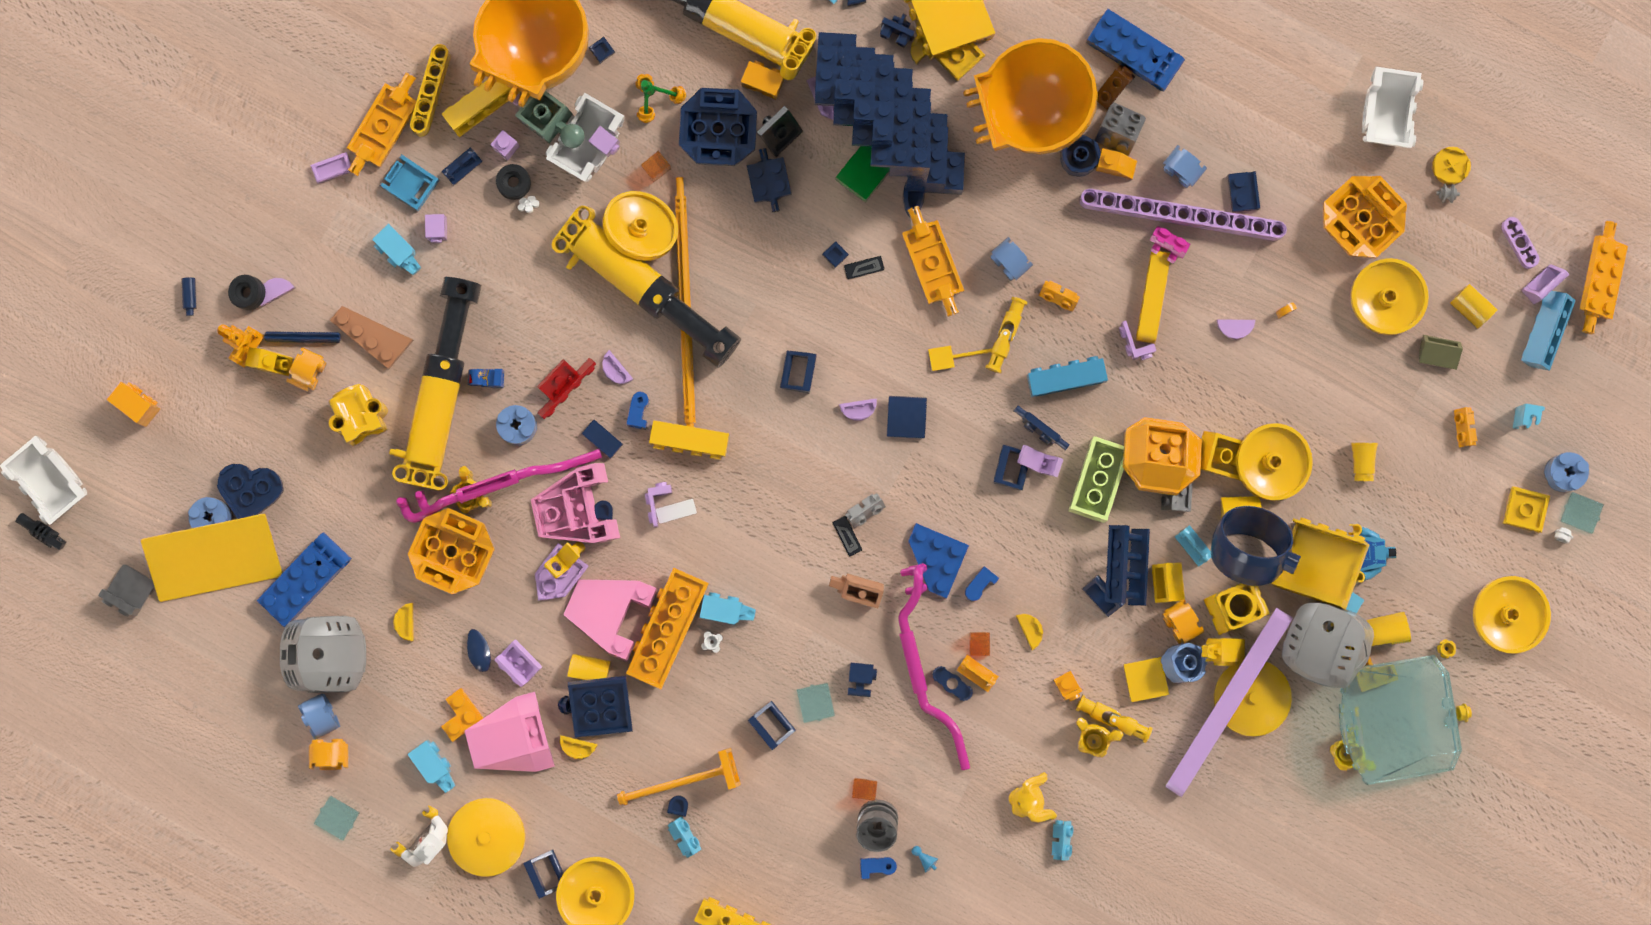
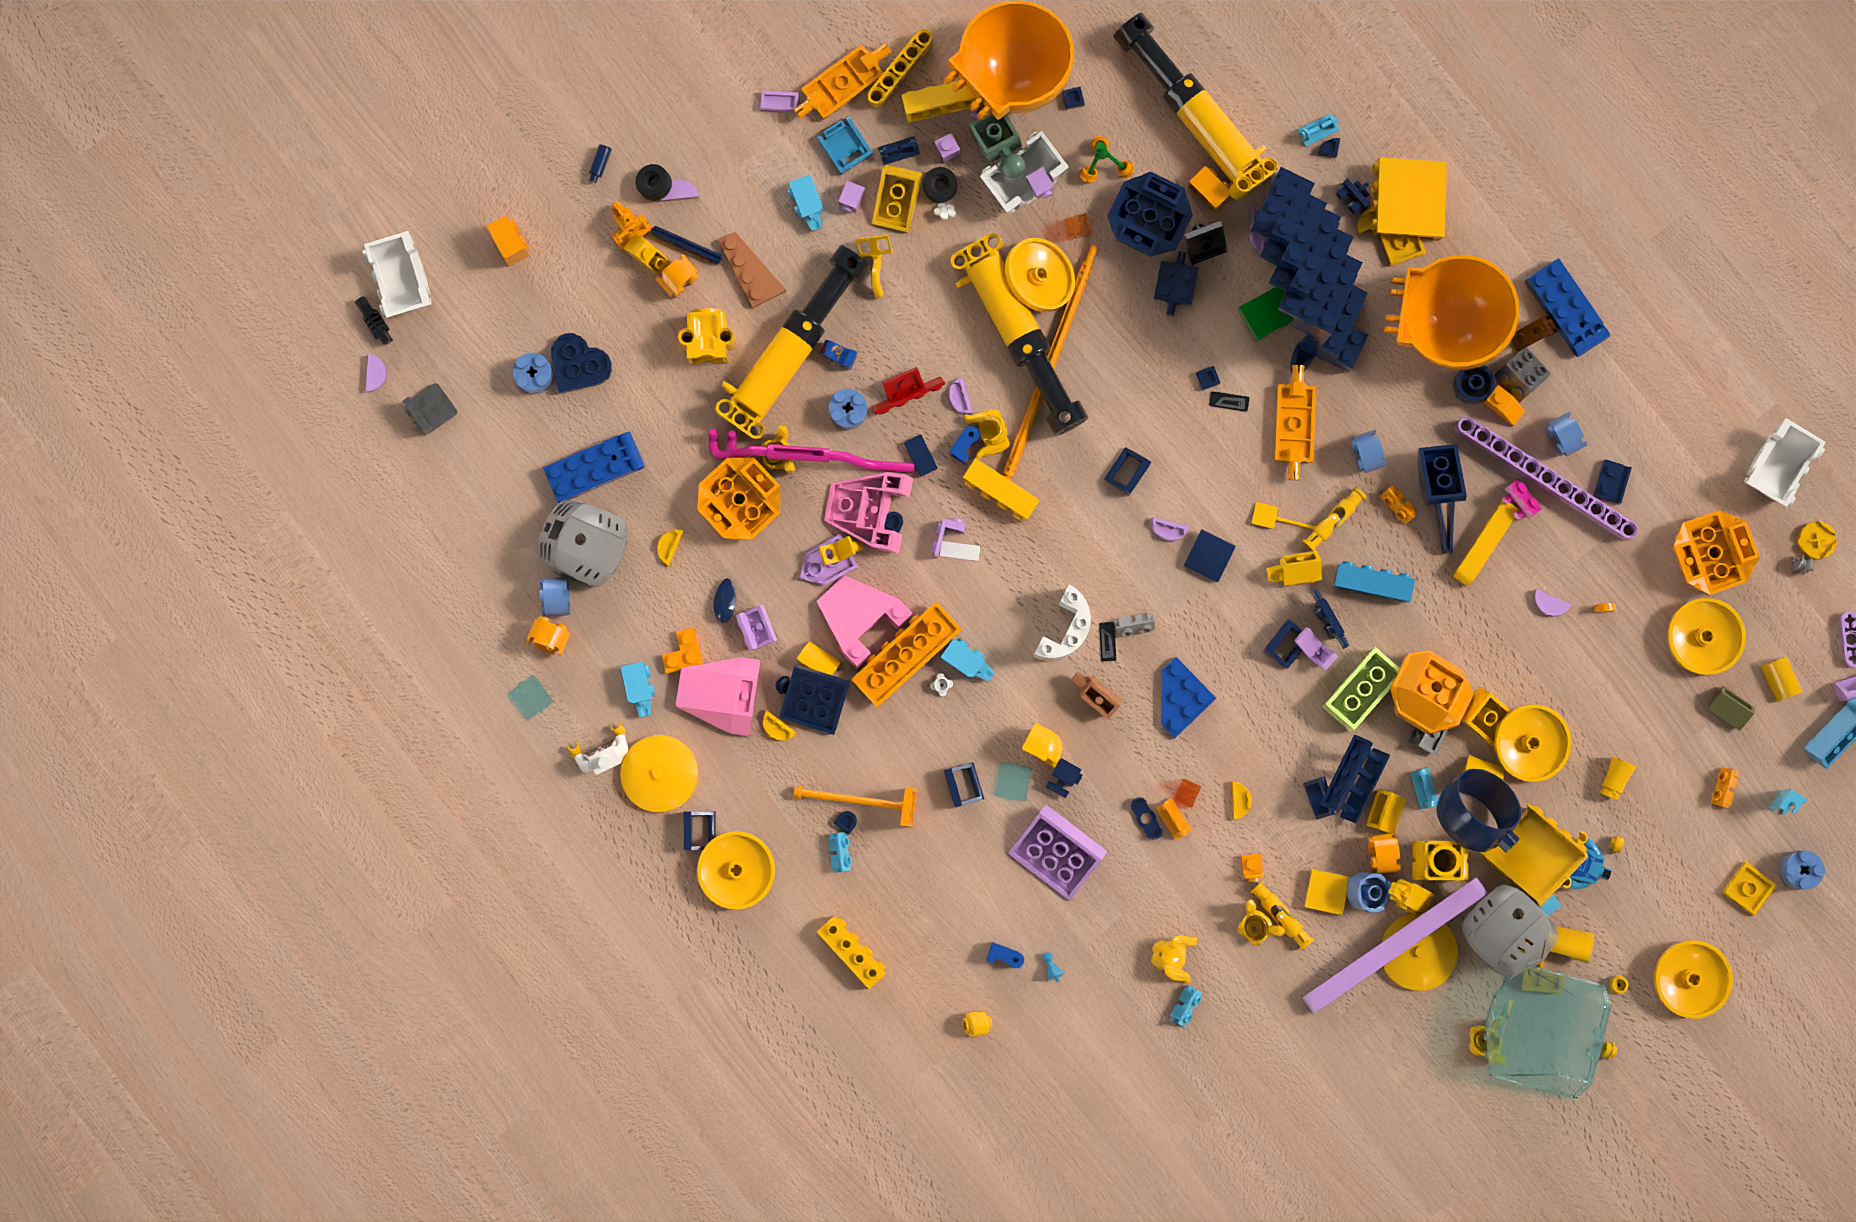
camera: 25 degrees right, 0 degrees up
yellow piece [141,514,283,602] -> none
clear orange panel [852,778,877,800] -> none
flat silver wheel [856,799,898,852] -> none
dark pink piece [898,563,970,770] -> none
blue leg [965,566,999,601] -> none
lavender bracket [1119,321,1156,360] -> none
white plate [1554,527,1573,544] -> none
clear light blue piece [1561,492,1604,534] -> none
none -> lavender tile [366,354,387,392]
none -> yellow piece [855,235,893,298]
none -> yellow slope [872,164,923,232]
none -> yellow hair [964,410,1010,460]
none -> lavender slope [1008,804,1107,901]
none -> yellow brick [1021,722,1063,768]
none -> white cylinder [1033,585,1091,661]
none -> yellow hinge [1266,551,1322,586]
none -> dark blue slope [1418,444,1467,554]
none -> yellow plate [1609,835,1624,854]

